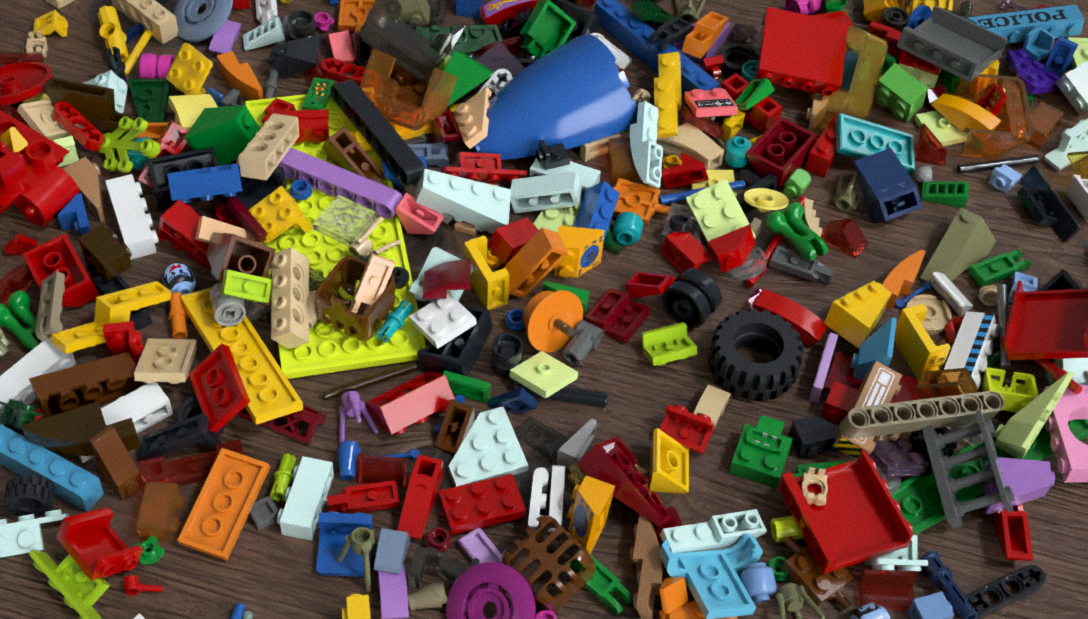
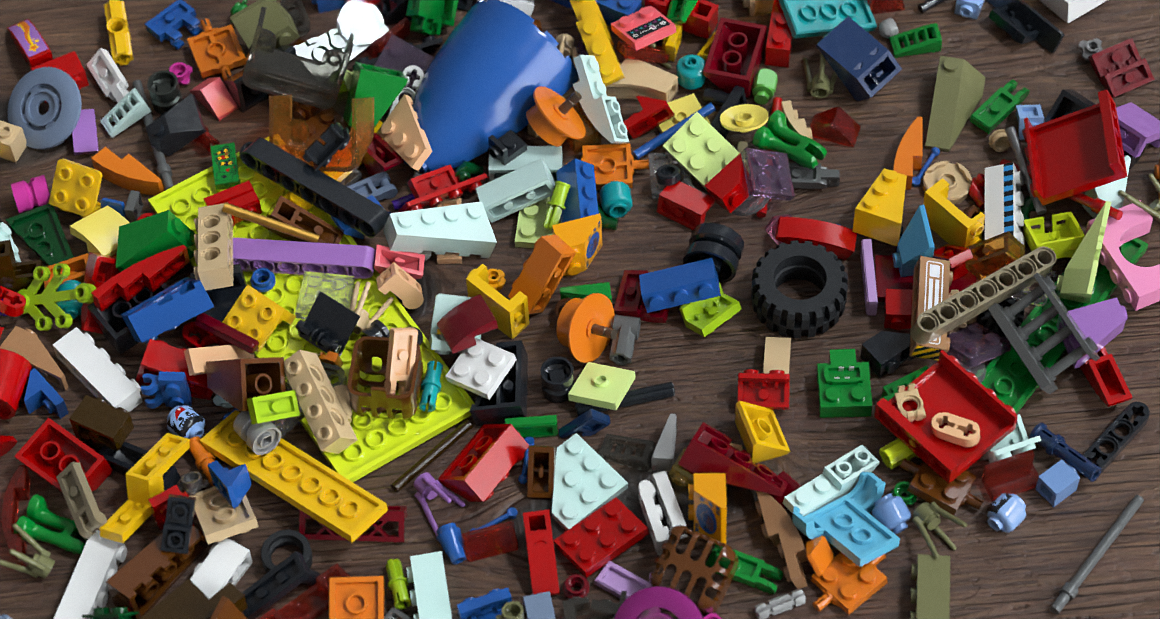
camera: 15 degrees left, 5 degrees up
red plate [188,343,250,433] -> none
red plate [262,98,295,123] -> none
red beam [321,58,378,89] -> none
red hinge [326,480,400,514] -> none
red brick [488,218,539,264] -> none
blue plate [505,309,525,331] -> none
red slope [625,271,674,298] -> none
light orange plate [662,155,682,169] -> none
white slope [931,272,973,316] -> none
none -> red slope [91,245,190,312]
none -> blue plate [141,371,192,409]
none -> black slope [161,494,196,554]
none -> flat silver plate [178,471,209,495]
none -> blue slope [207,460,251,508]
none -> pearl gold bar [222,202,320,243]
none -> black hinge [295,291,360,356]
none -> black hinge [303,122,350,172]
none -> orange tile [318,351,343,371]
none -> clear tile [336,0,384,47]
none -> light nougat leg [376,262,424,309]
none -> dark green arm [455,161,484,182]
none -> orange piece [526,86,586,147]
none -> lime axle [542,181,571,231]
none -> blue brick [639,258,721,313]
none -> clear purple plate [741,148,795,201]
none -> light nougat beam [931,412,980,447]
none -> red slope [933,244,973,281]

